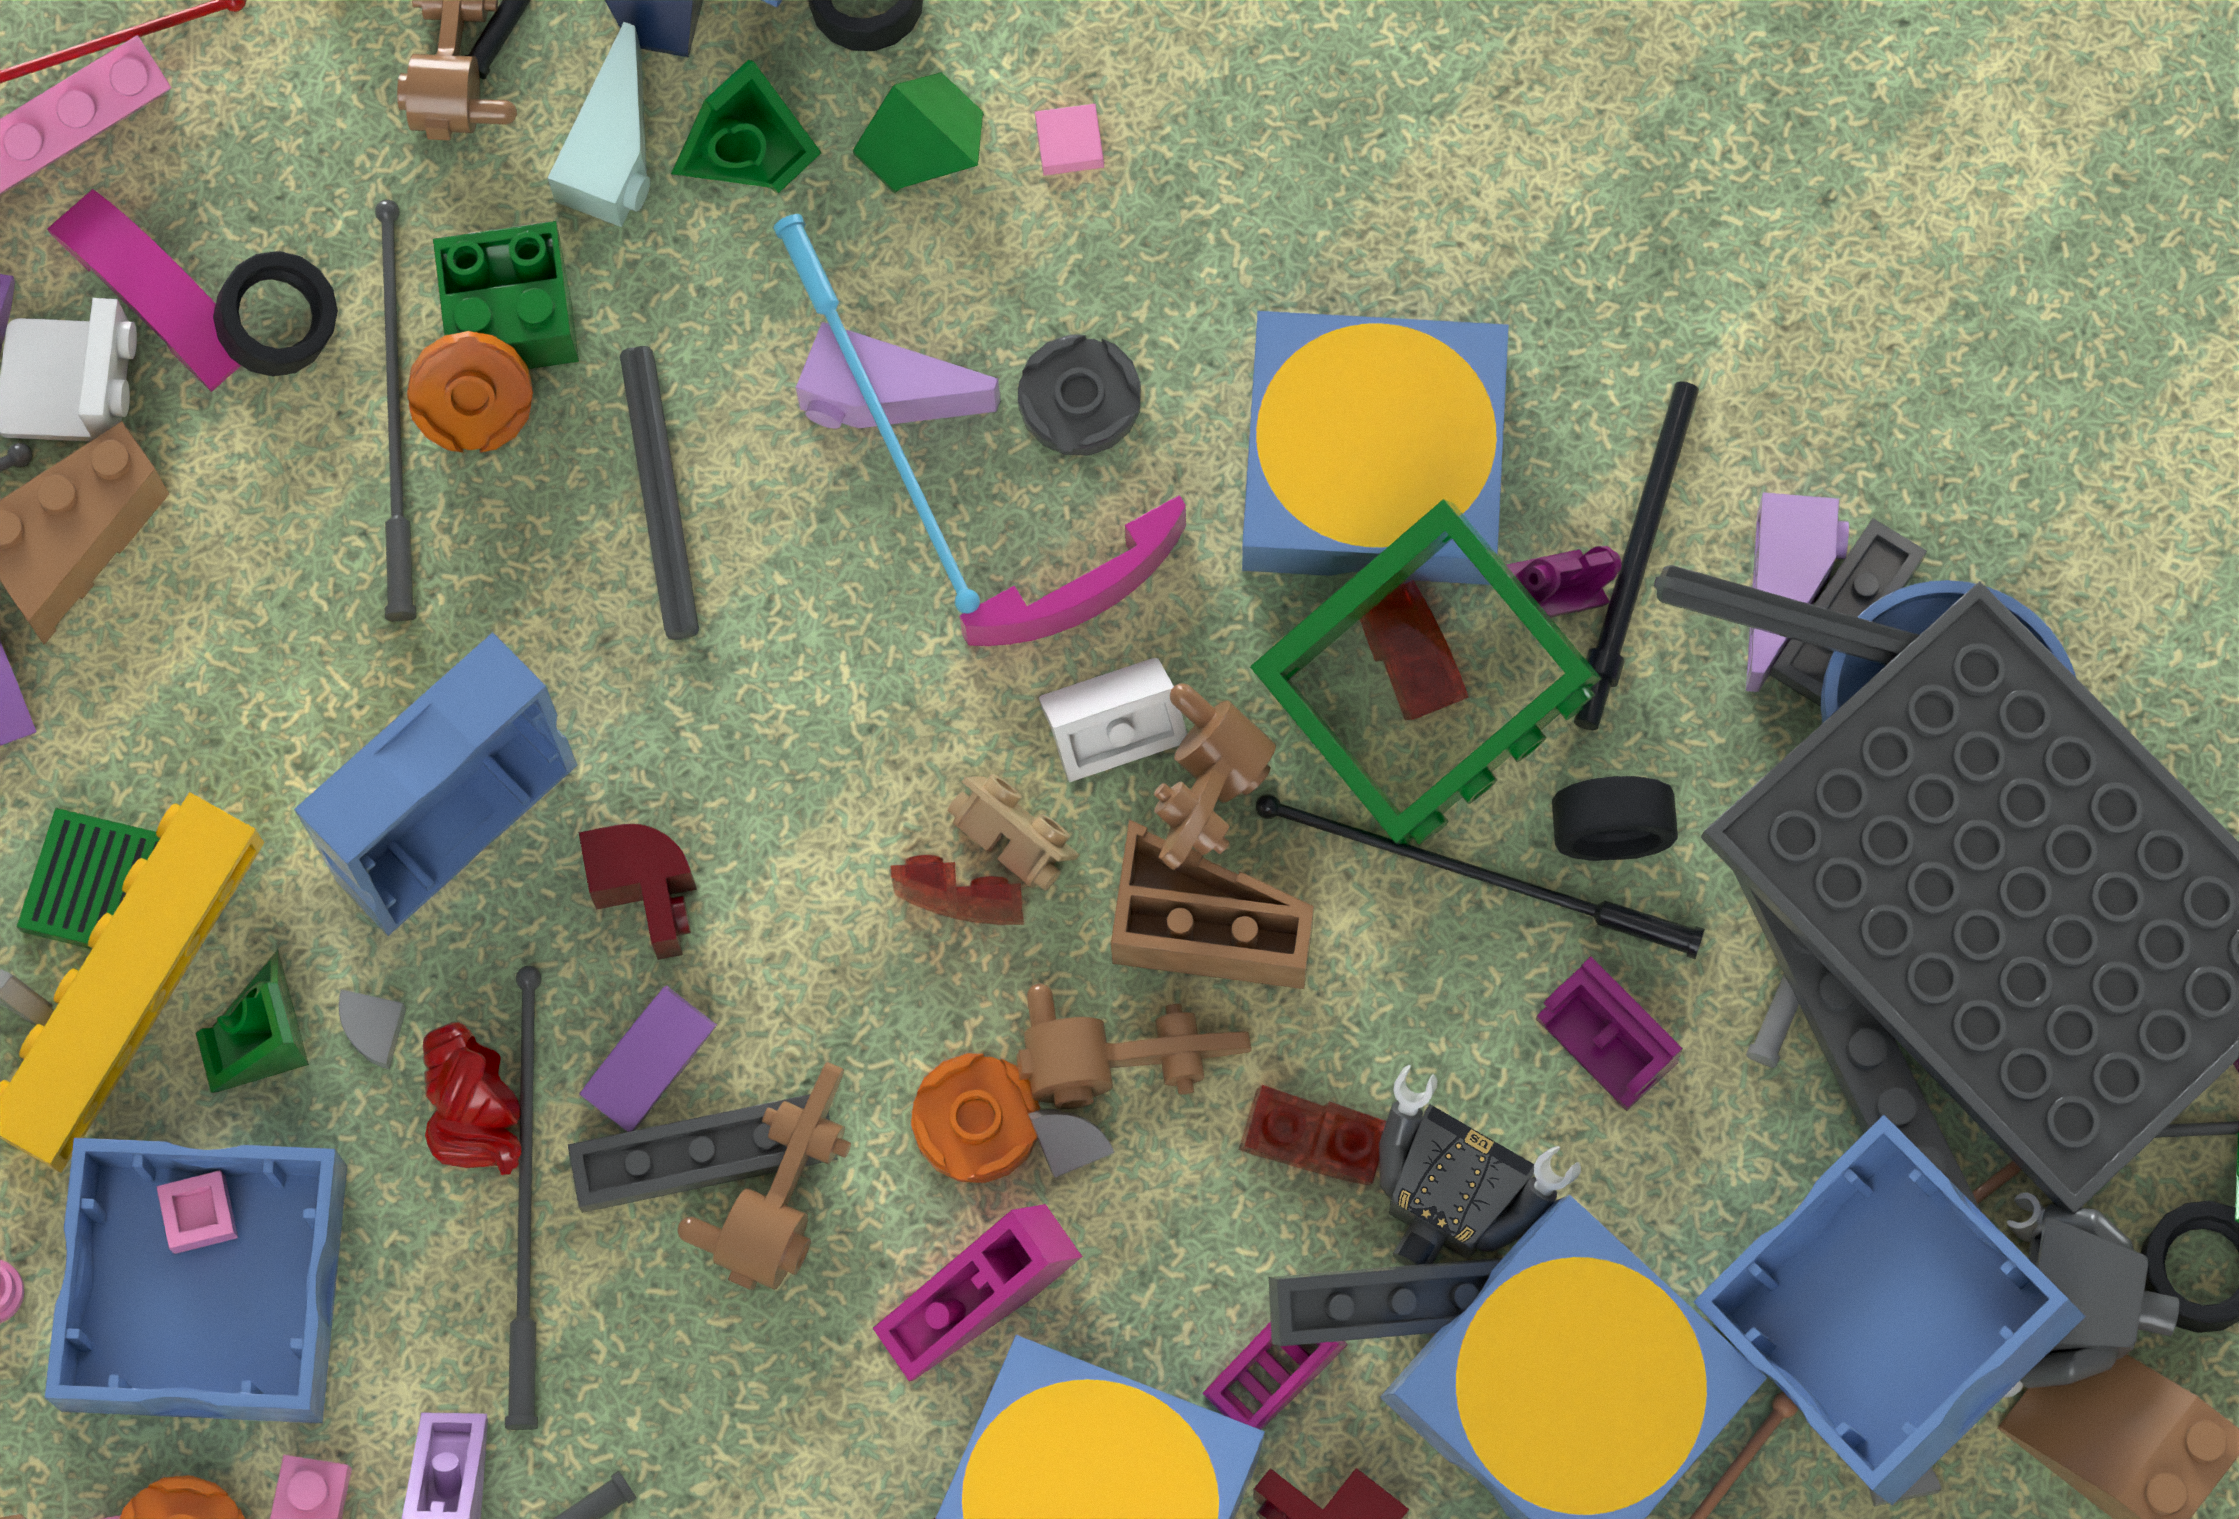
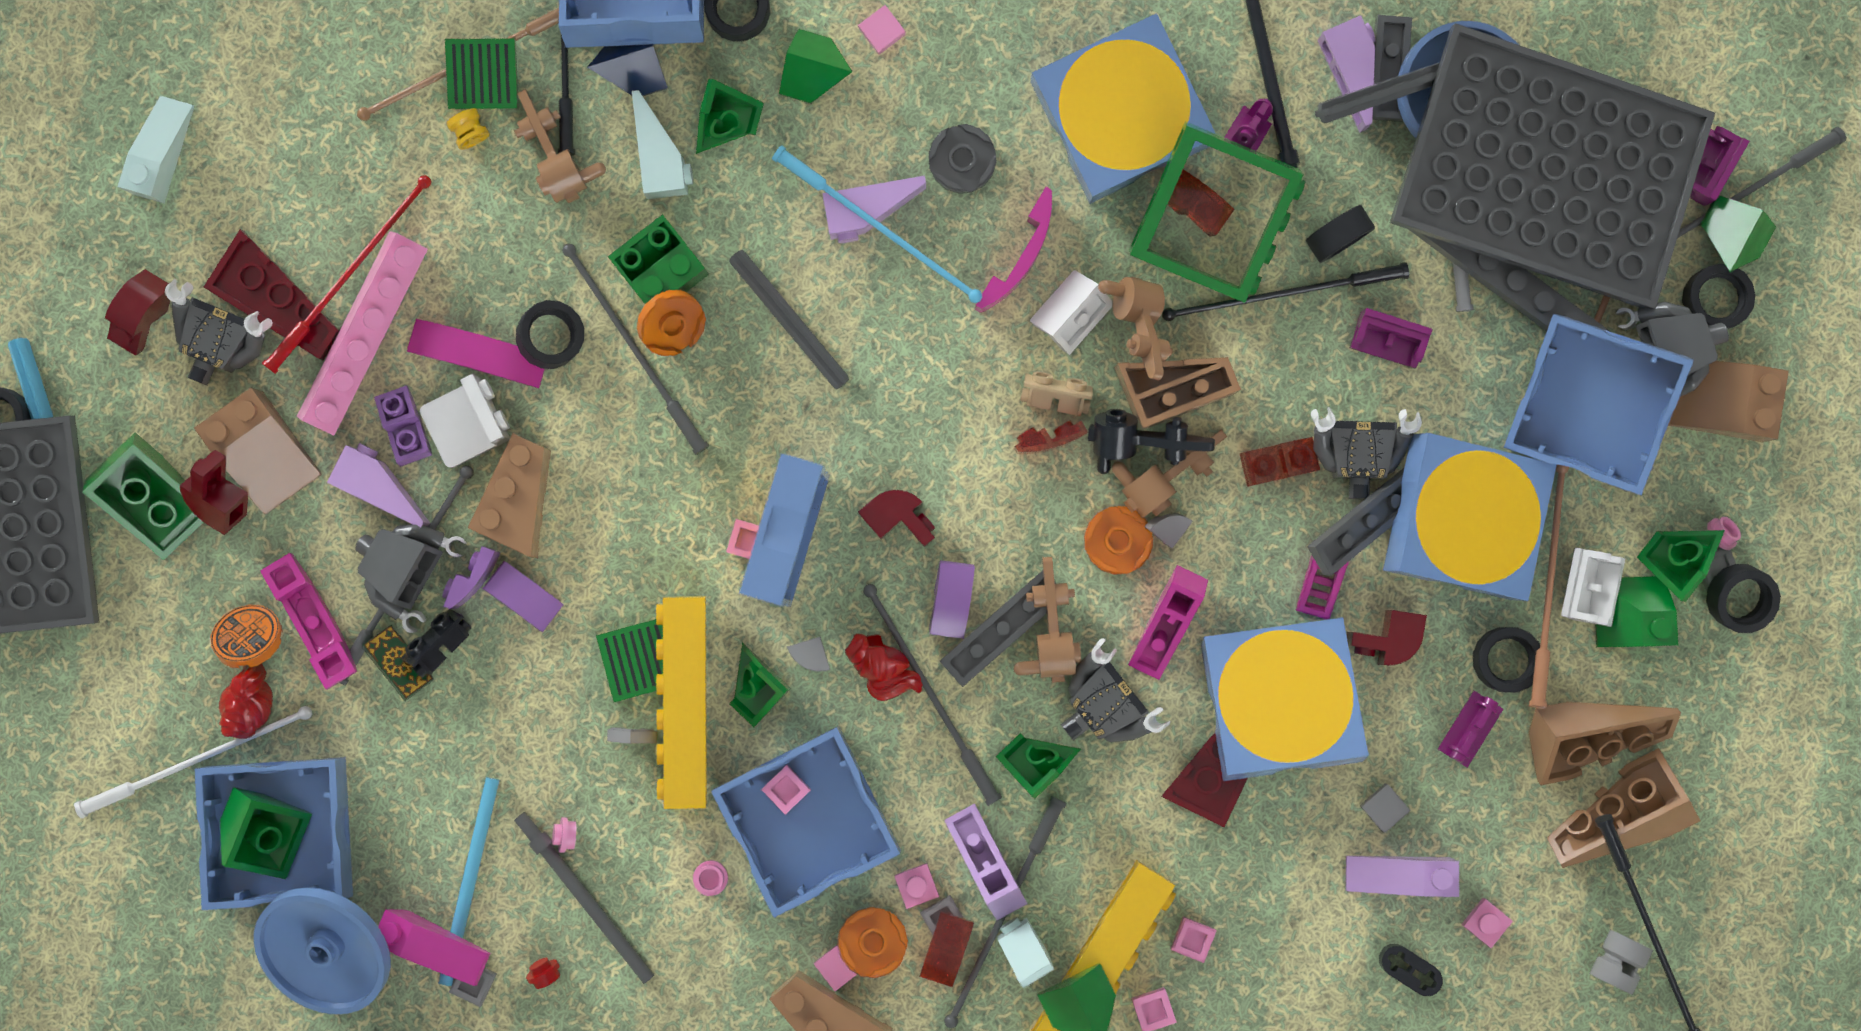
camera: 30 degrees left, 15 degrees up
none -> green slope [996,733,1081,799]
none -> dark grey torso [1060,638,1170,743]
none -> black piece [1088,409,1215,474]

